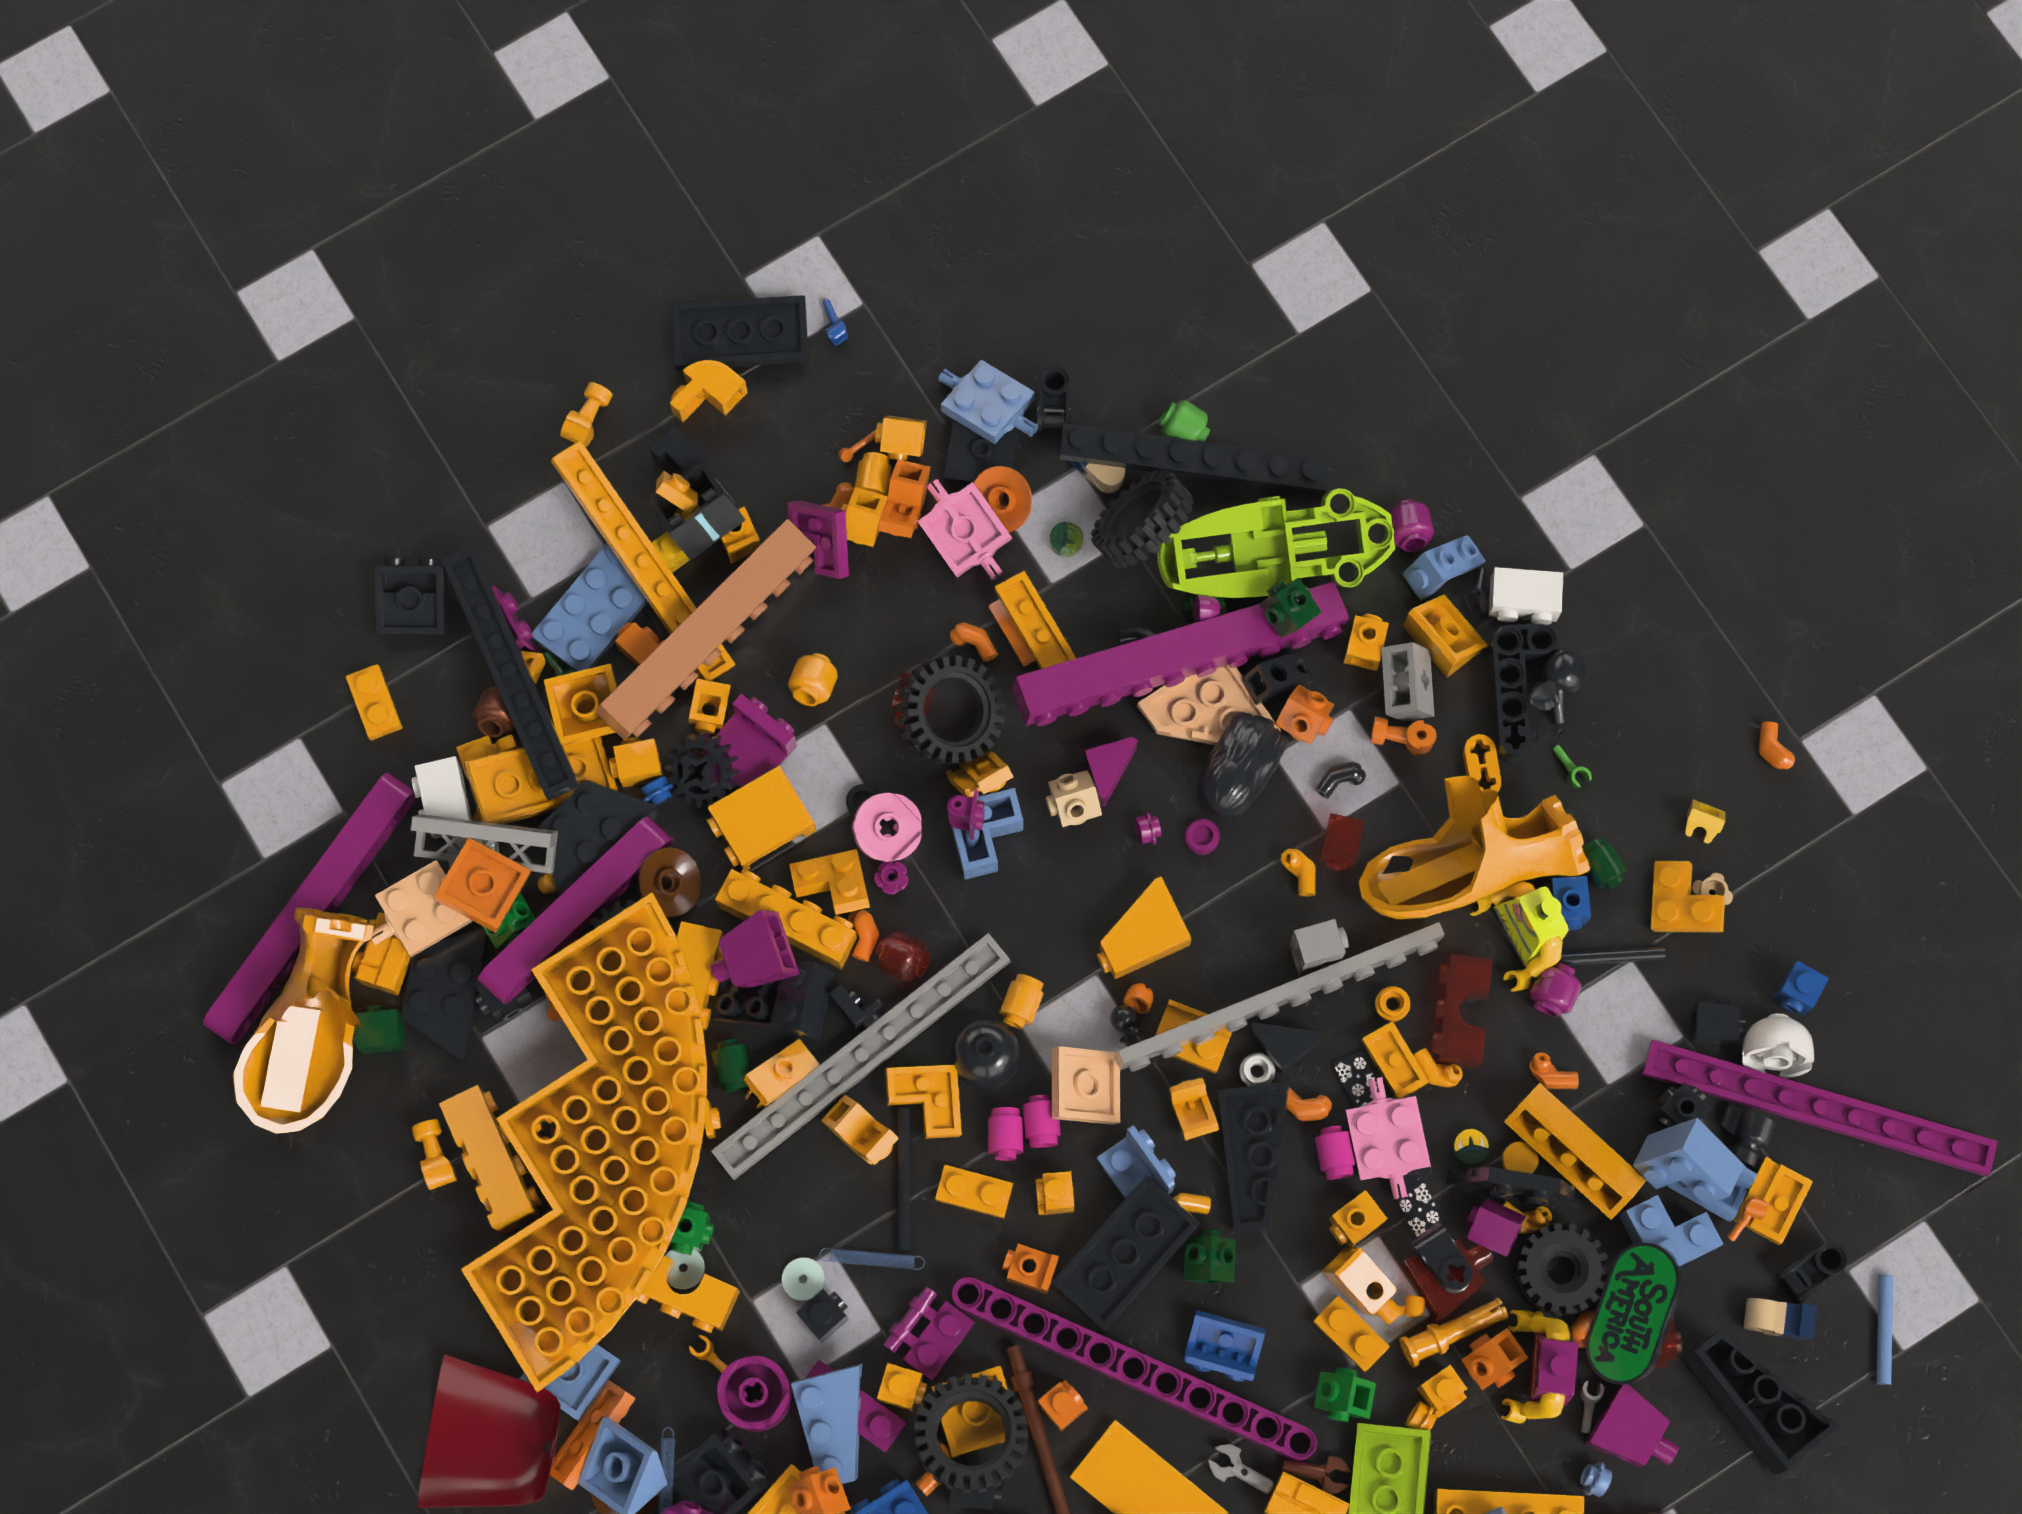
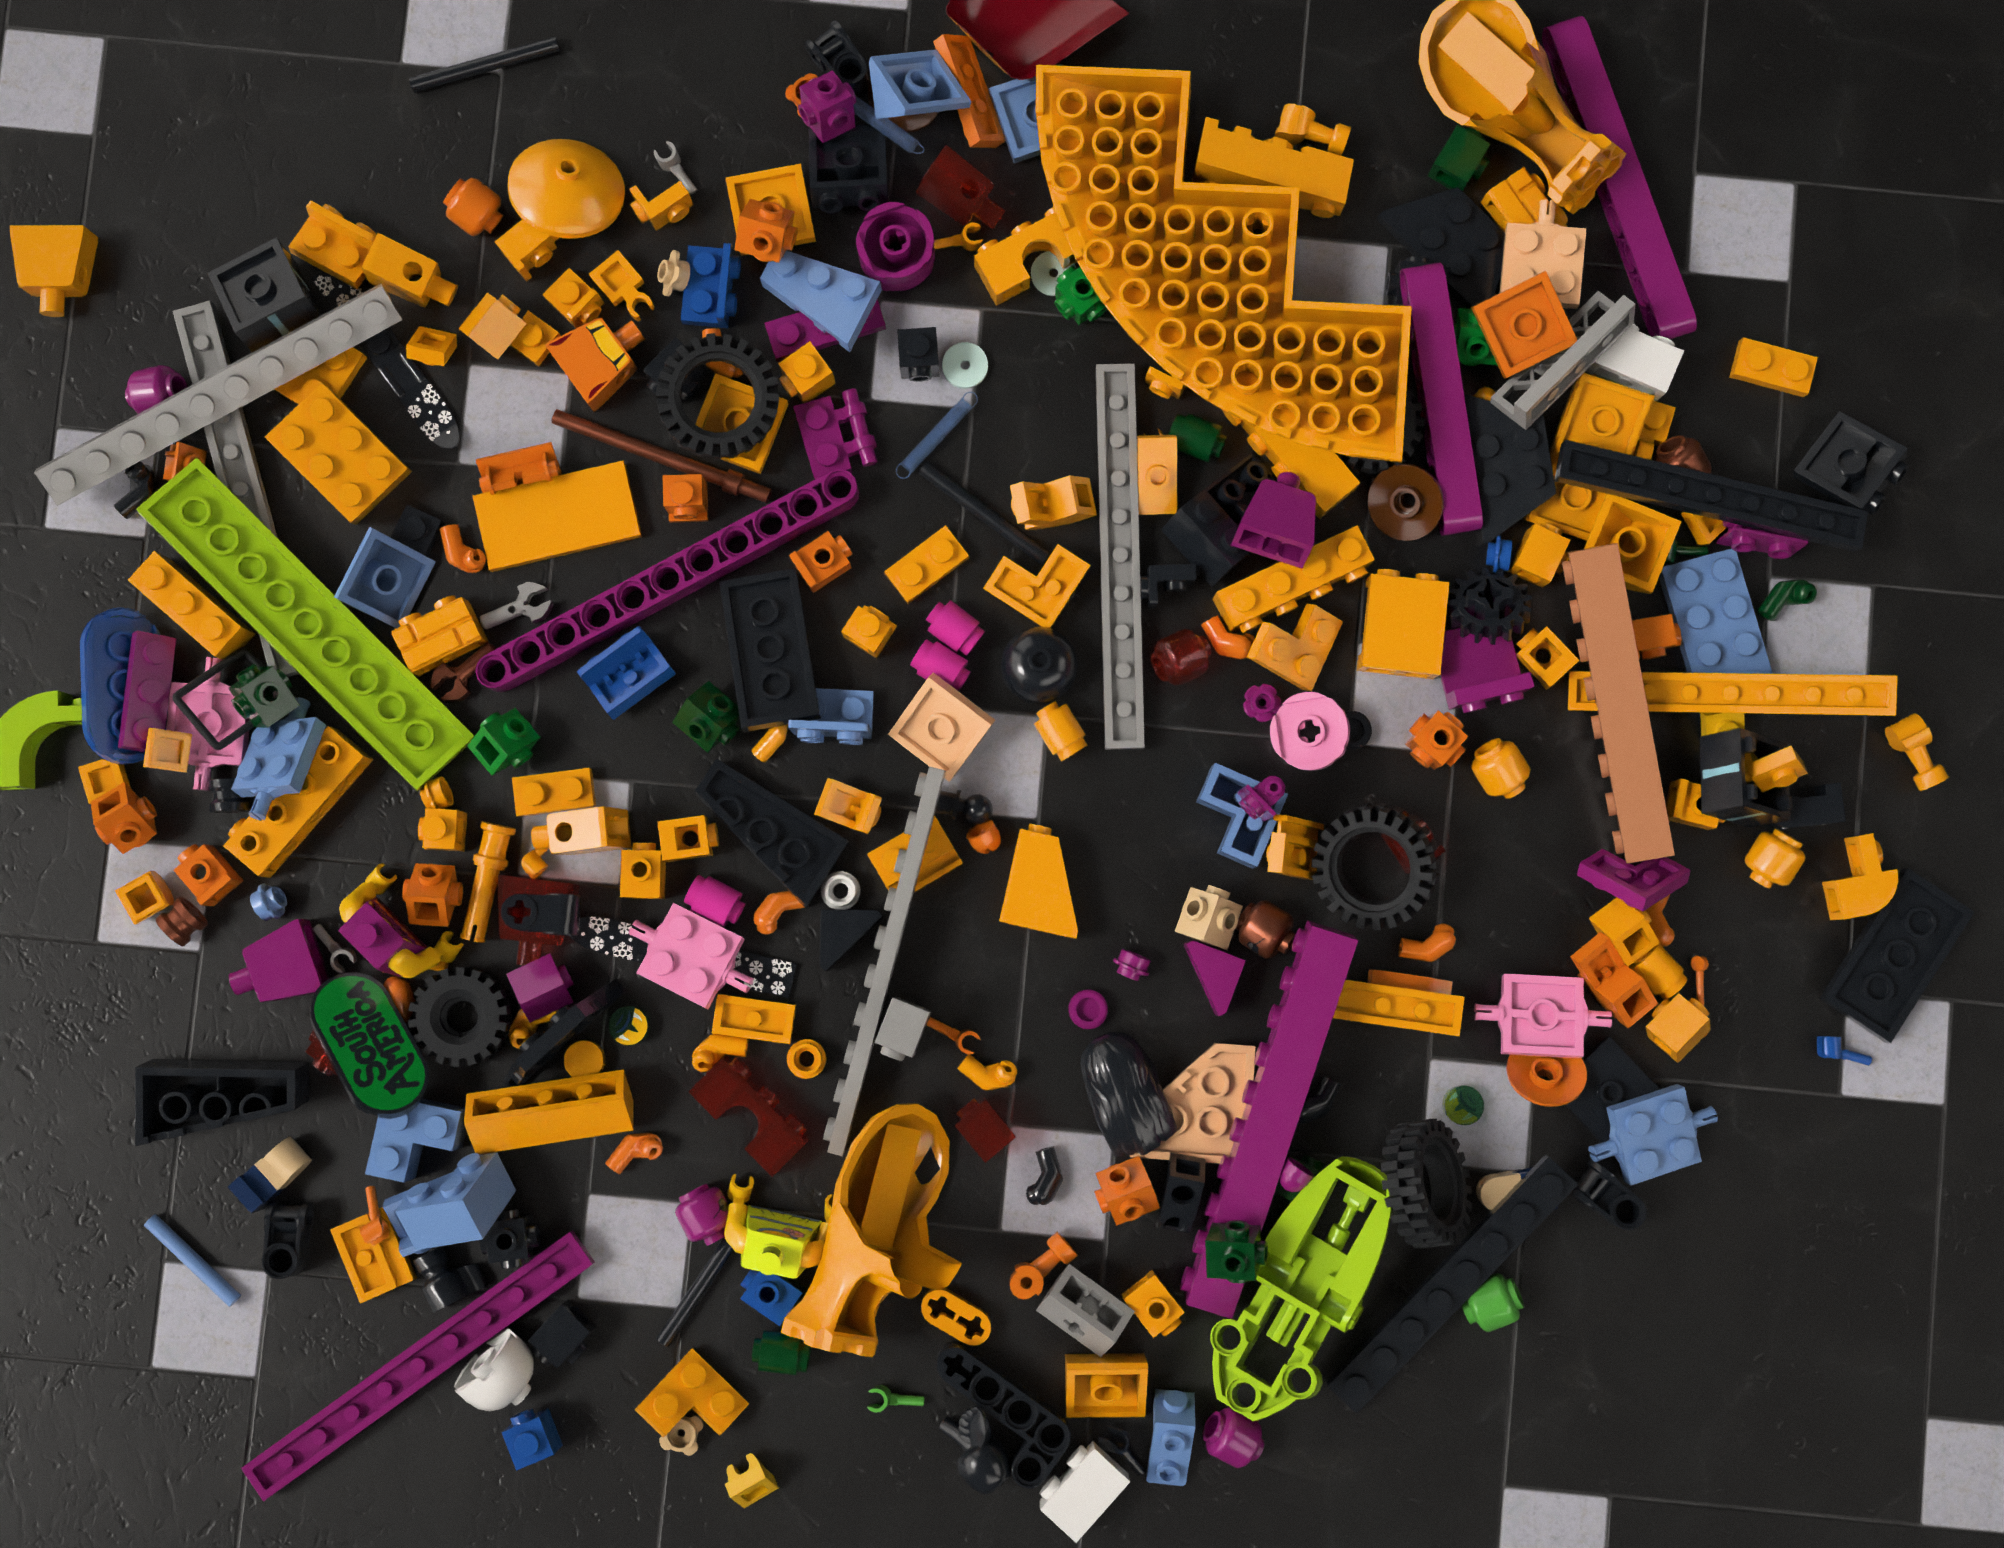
camera: 125 degrees right, 10 degrees up
none -> light orange brick [657,815,719,862]
none -> clear red torso [916,145,1006,230]
none -> orange hand [926,1017,981,1055]
none -> copper head [1235,900,1296,959]
none -> orange brick [1405,710,1468,770]
none -> light orange head [1745,828,1805,889]
none -> dark green arm [1757,579,1817,621]

